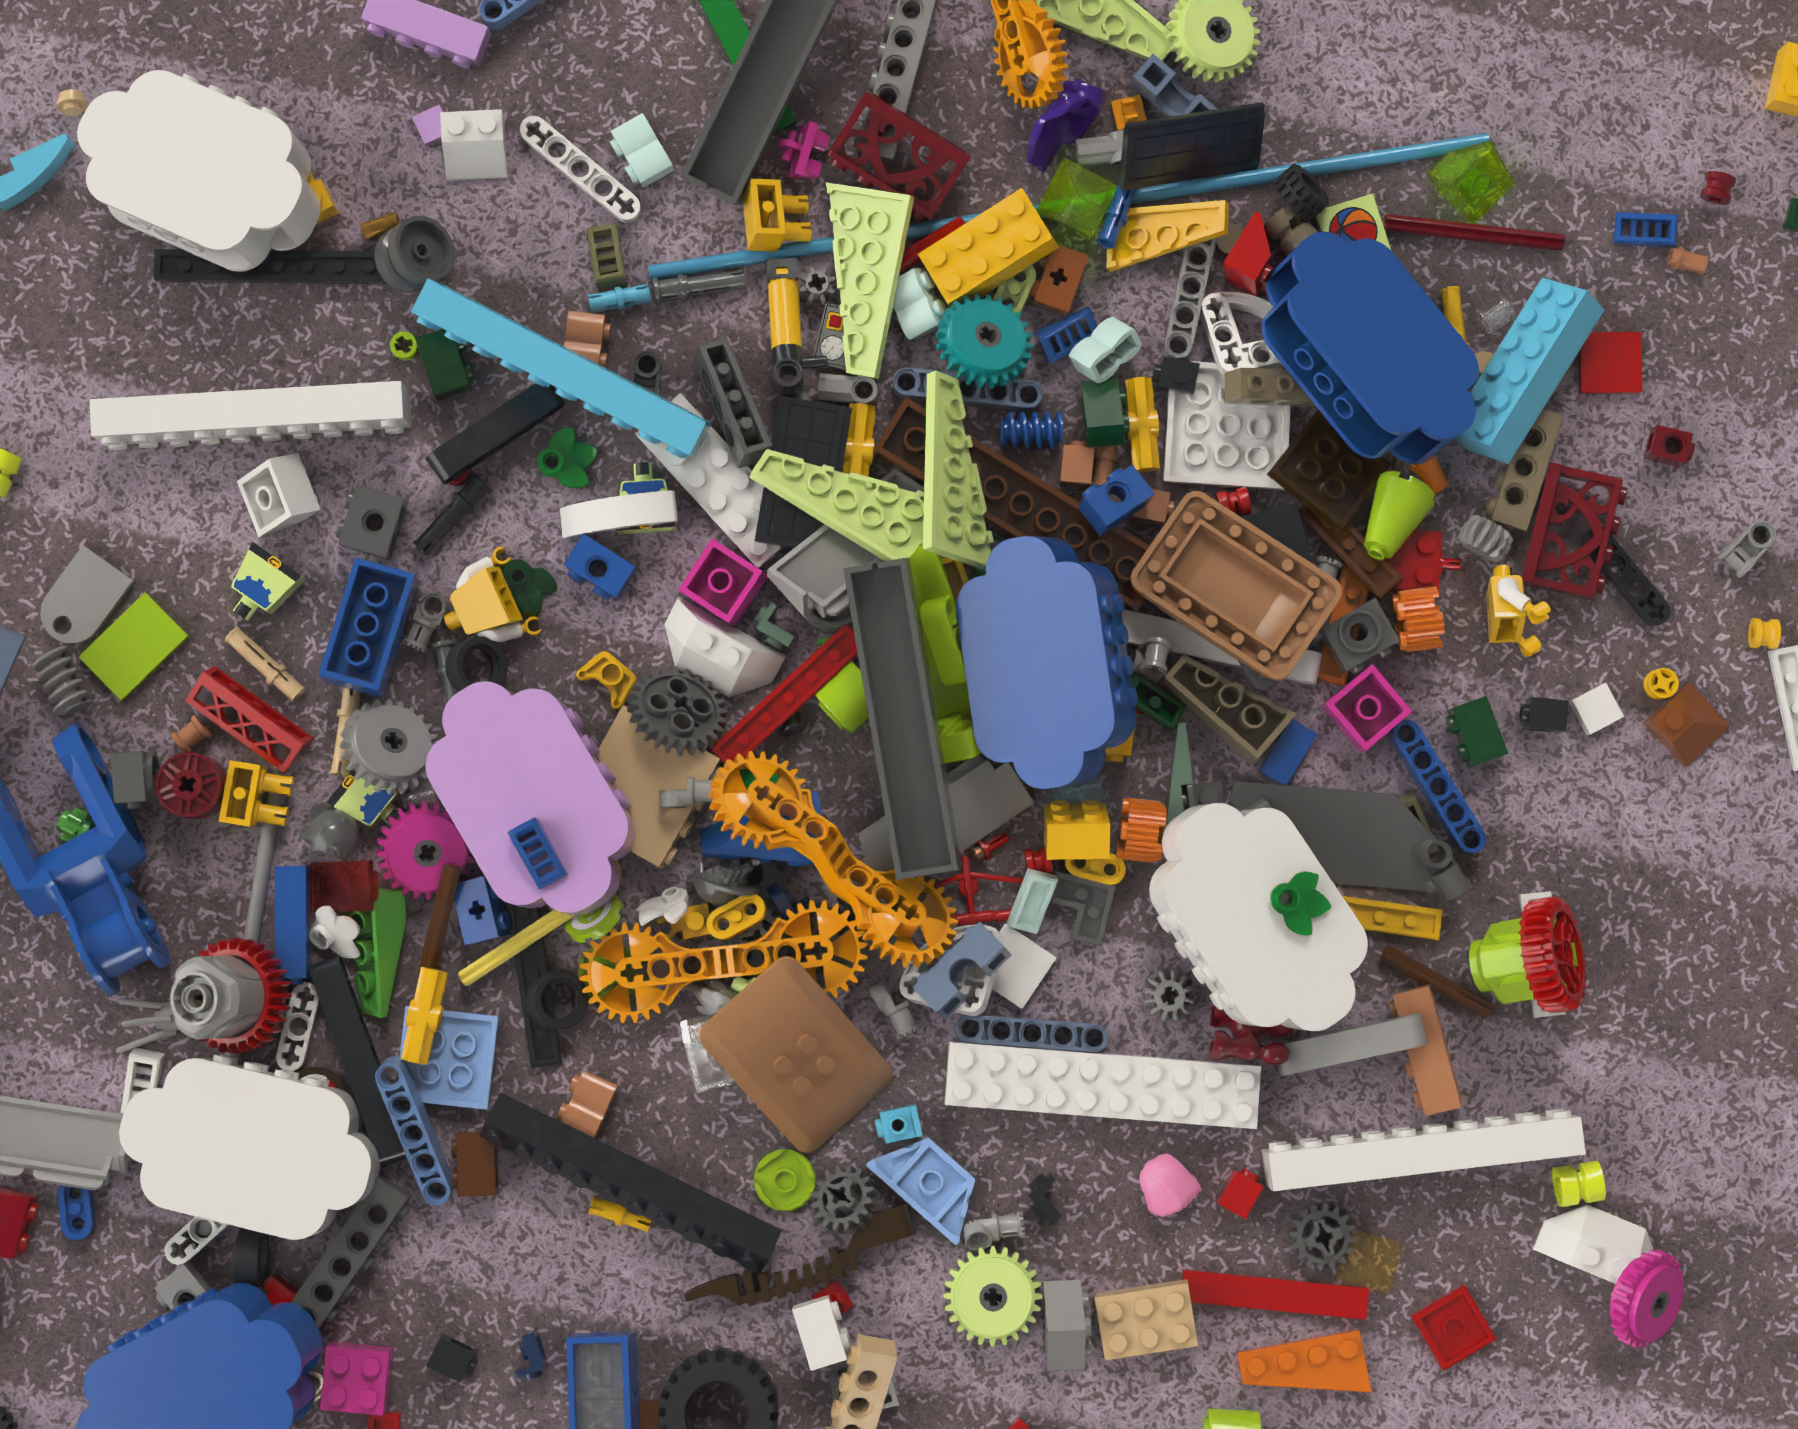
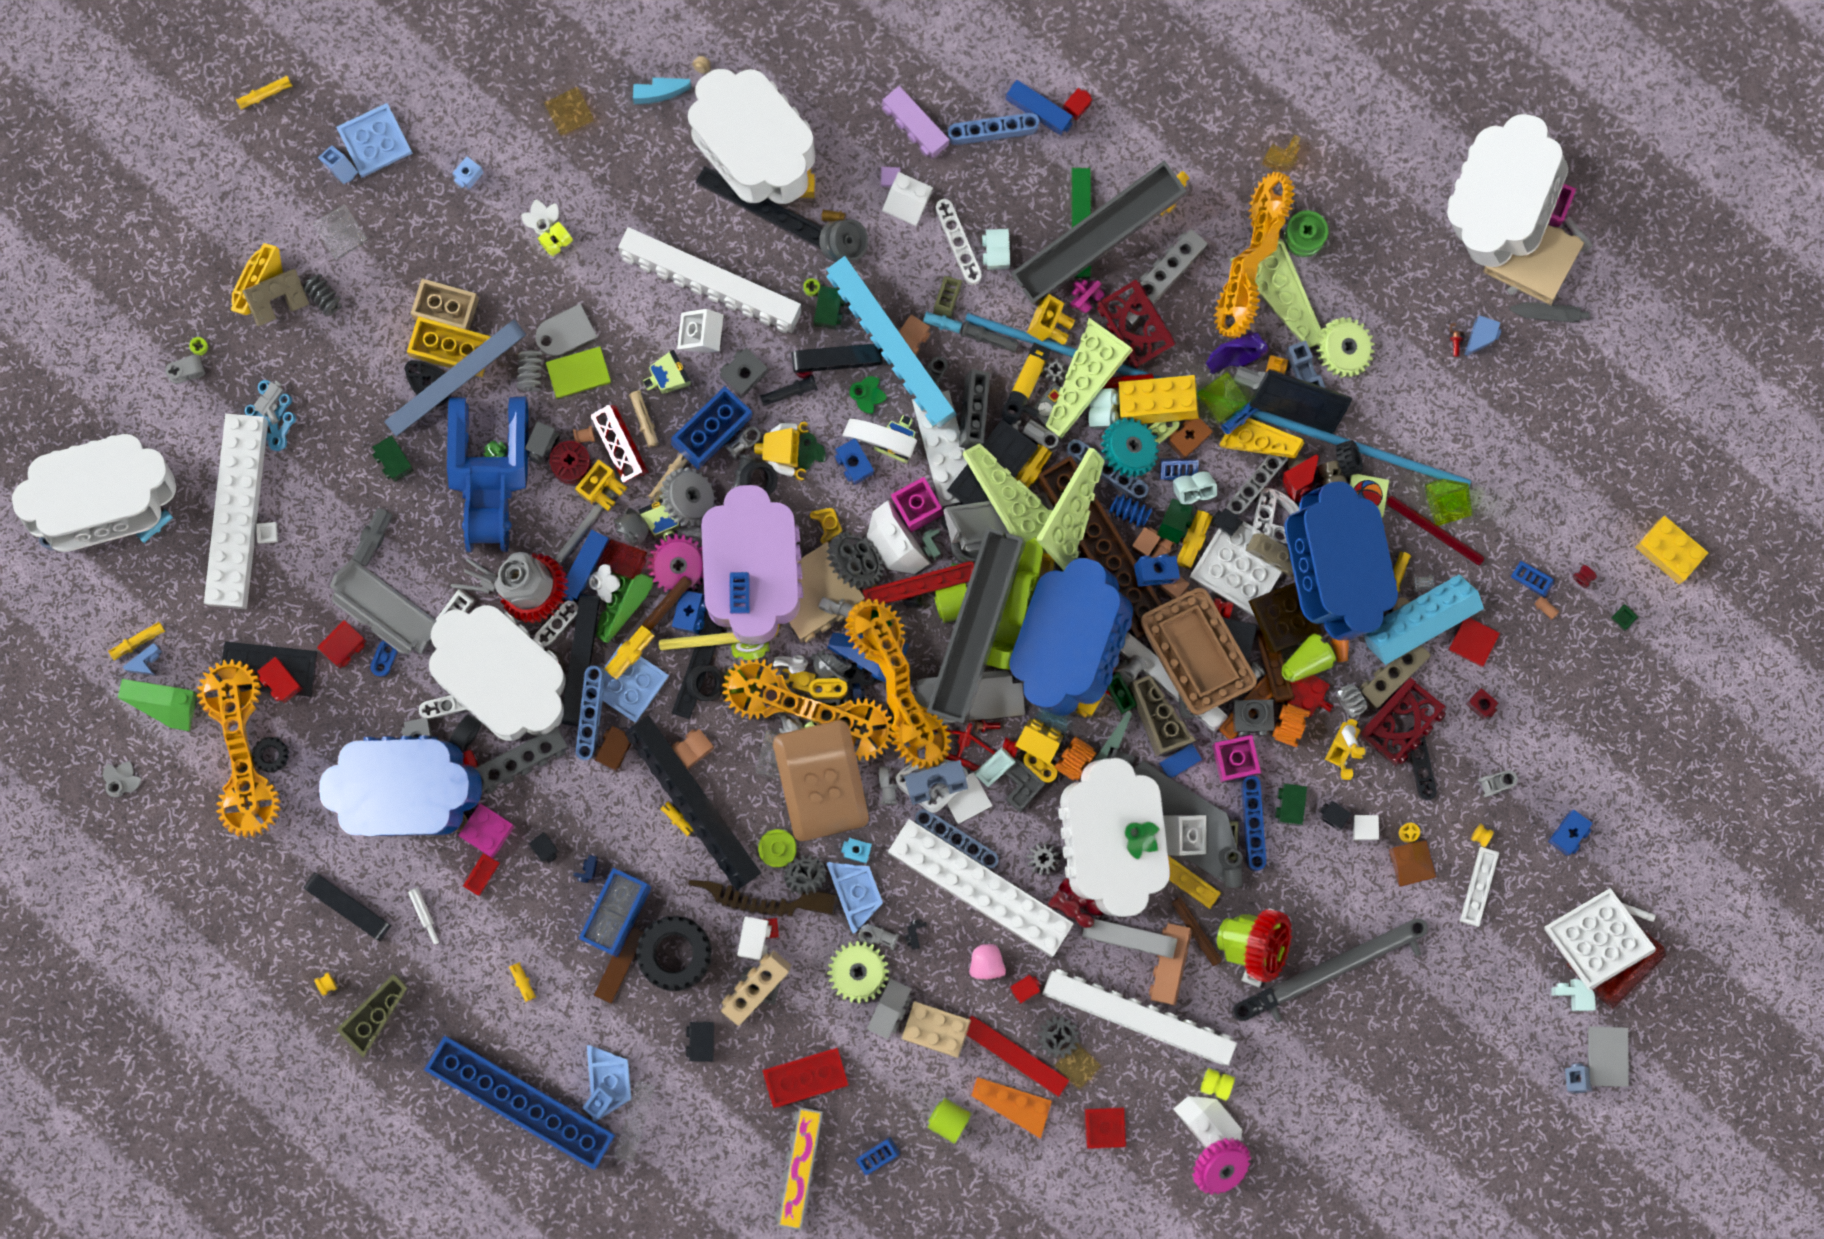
camera: 30 degrees right, 5 degrees down
none -> white slope [1163,815,1206,856]
none -> dark grey piece [1232,918,1428,1023]

